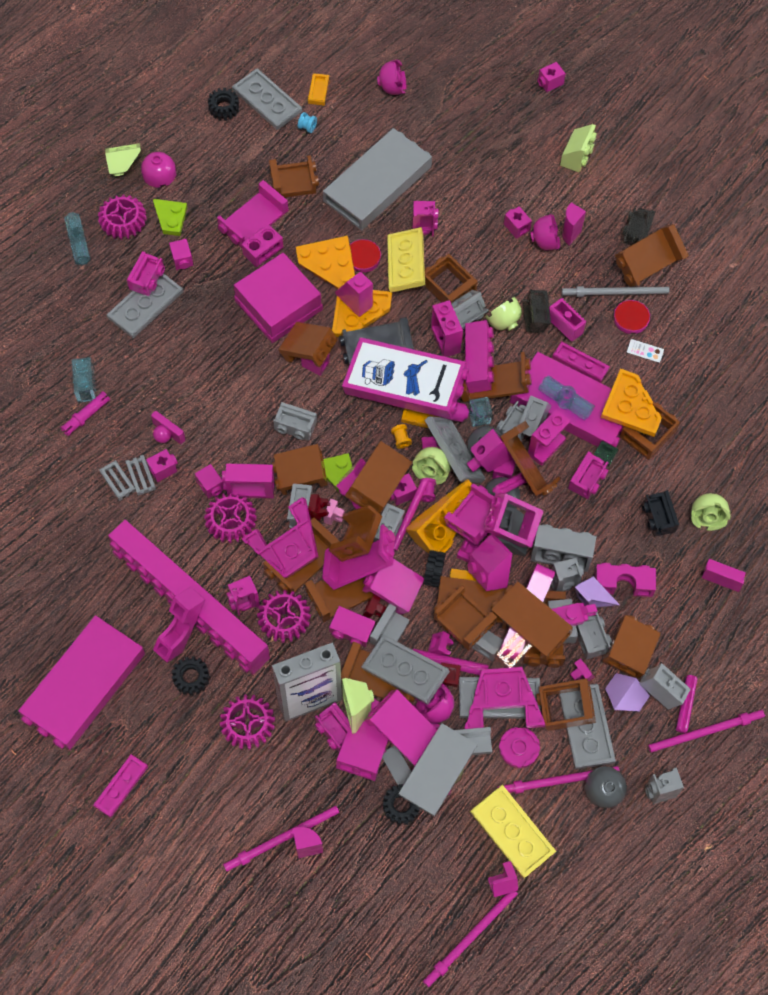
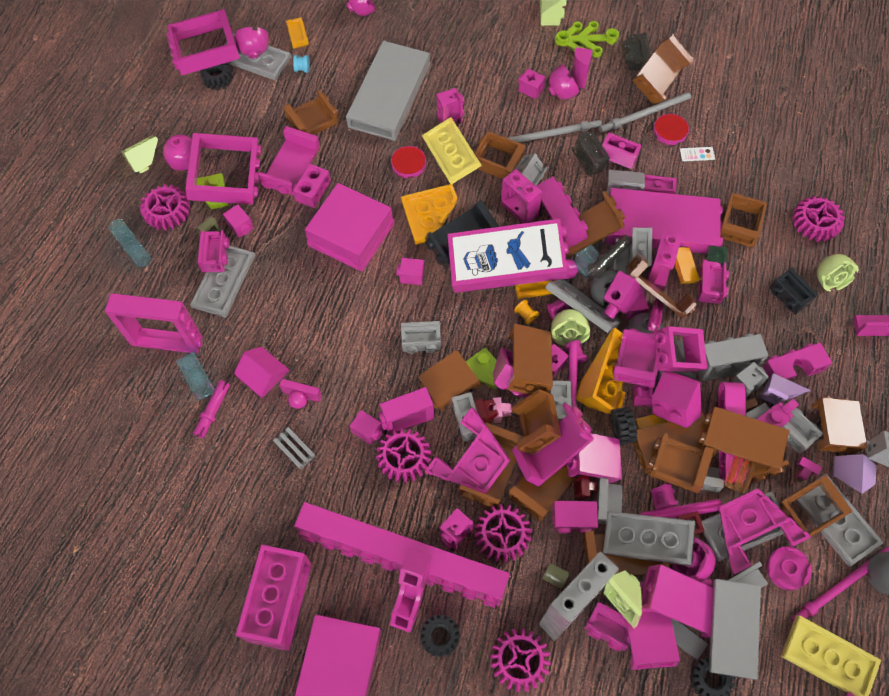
camera: 20 degrees left, 0 degrees up
light grey tile [99,460,136,501] -> none
dark pink brick [146,449,178,482] -> none
dark orange panel [278,322,337,367] -> none
light orange plate [296,236,355,289] -> none
dark pink slope [335,271,373,317] -> none
yellowish green cylinder [485,297,522,331] -> none
clear light blue piece [539,375,595,420] -> none
light orange plate [601,368,662,437] -> none
none -> dark pink window [105,293,203,354]
none -> dark pink window [166,9,240,76]
none -> dark pink window [186,133,261,205]
none -> olive brick [196,216,221,235]
none -> dark pink slope [234,347,289,398]
none -> dark pink cylinder [235,27,269,59]
none -> dark pink brick [236,545,312,651]
none -> light grey bar [508,120,602,143]
none -> lime plant [555,21,619,58]
none -> clear smoke pin [587,235,632,279]
none -> light grey panel [606,170,645,196]
none -> light orange tile [675,247,700,284]
none -> dark pink gear [792,195,845,243]

